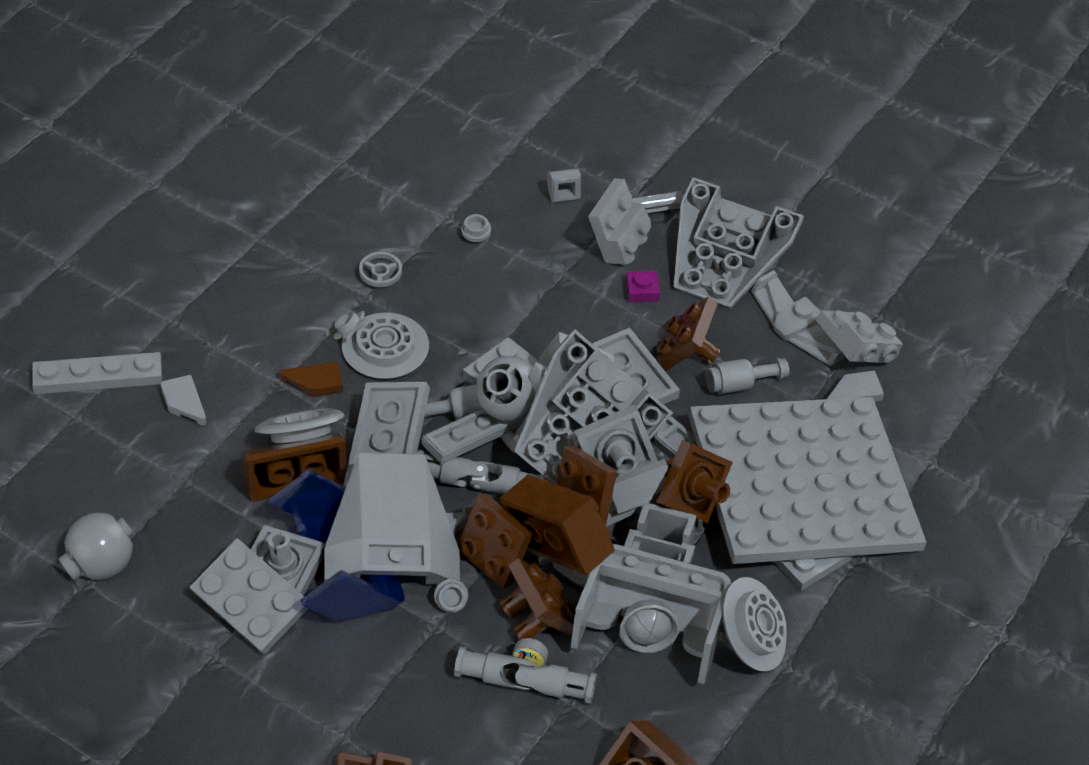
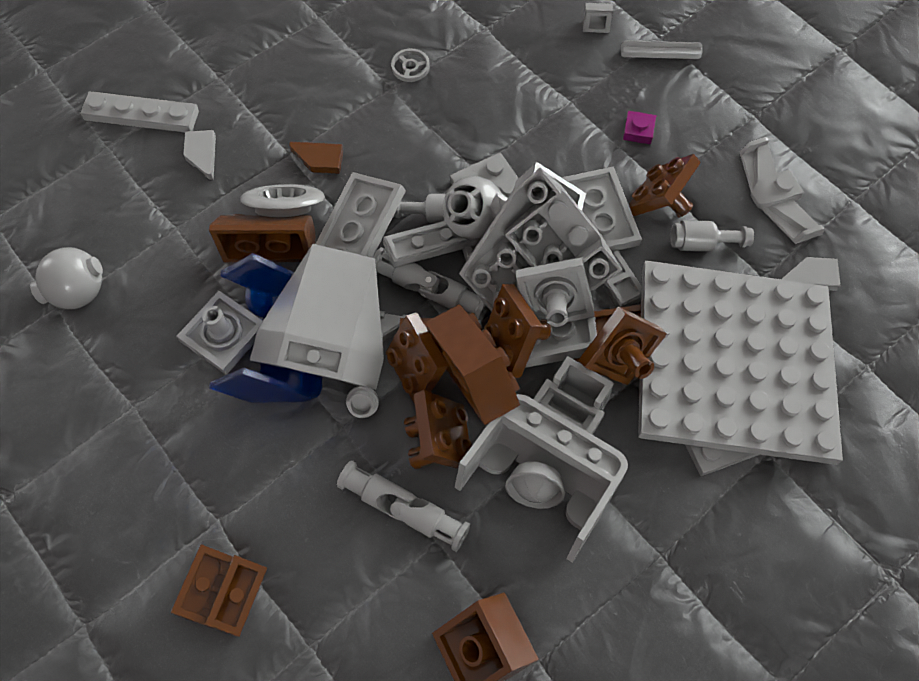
camera: 20 degrees right, 15 degrees up
light grey plate [189,538,311,655] -> none
light grey plate [333,310,366,341] -> none
light grey wheel [342,313,429,379] -> none
light grey plate [461,214,491,242] -> none
tile [512,638,548,667] -> none
light grey plate [588,178,651,265] -> none
light grey tile [612,459,668,514] -> none
light grey wedge [674,177,804,310] -> none
light grey wheel [722,577,787,671] -> none
light grey plate [815,310,903,363] -> none

